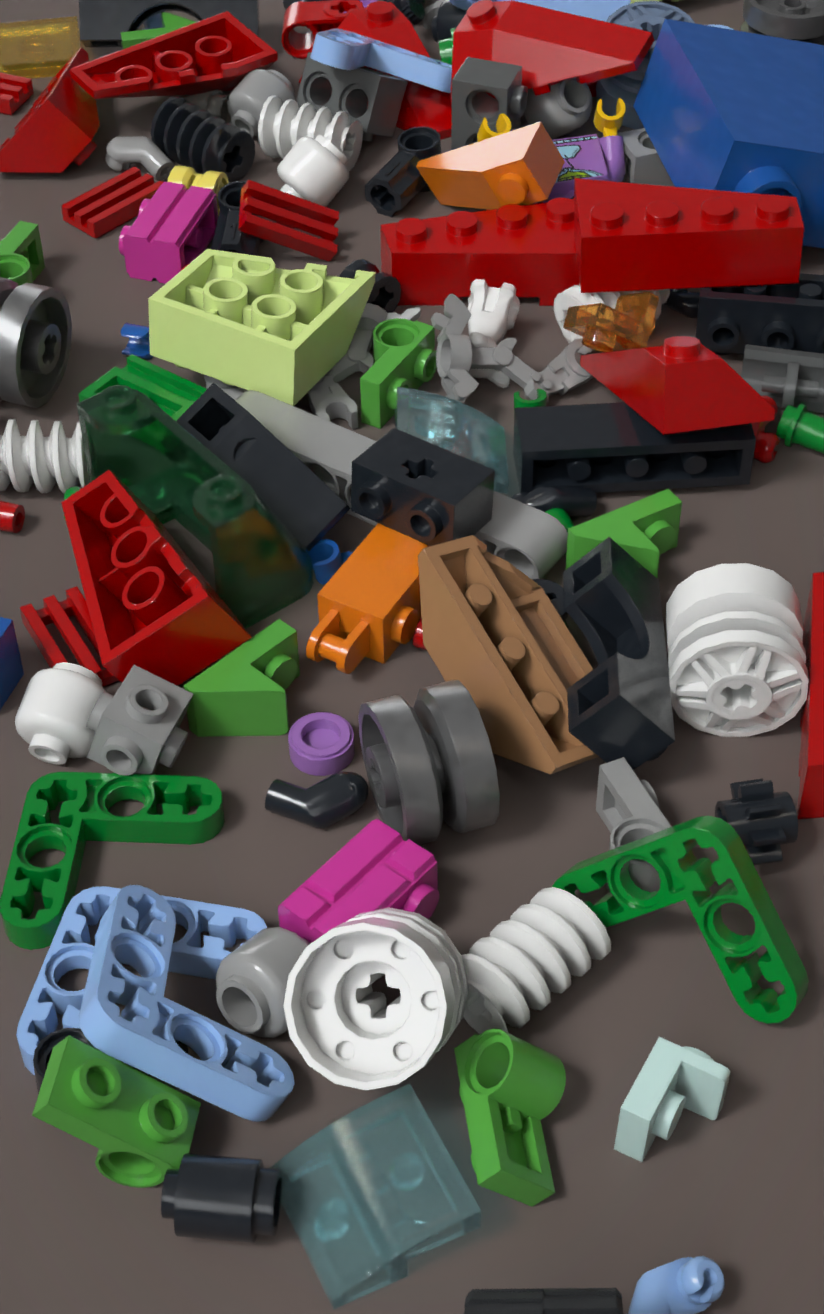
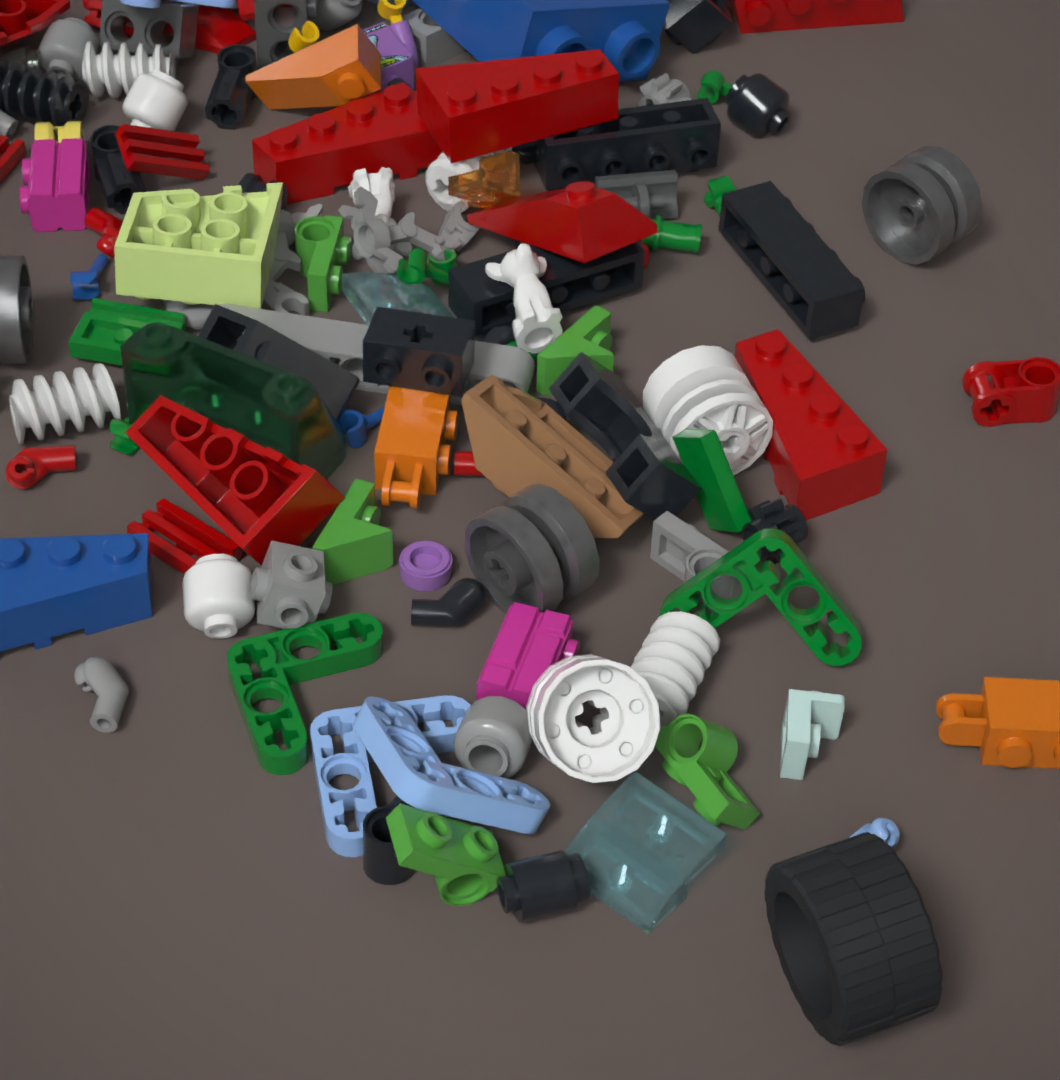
camera: 25 degrees left, 0 degrees up
none -> green hand [397,248,448,285]
none -> white animal [485,243,563,353]
none -> green tile [672,429,752,533]

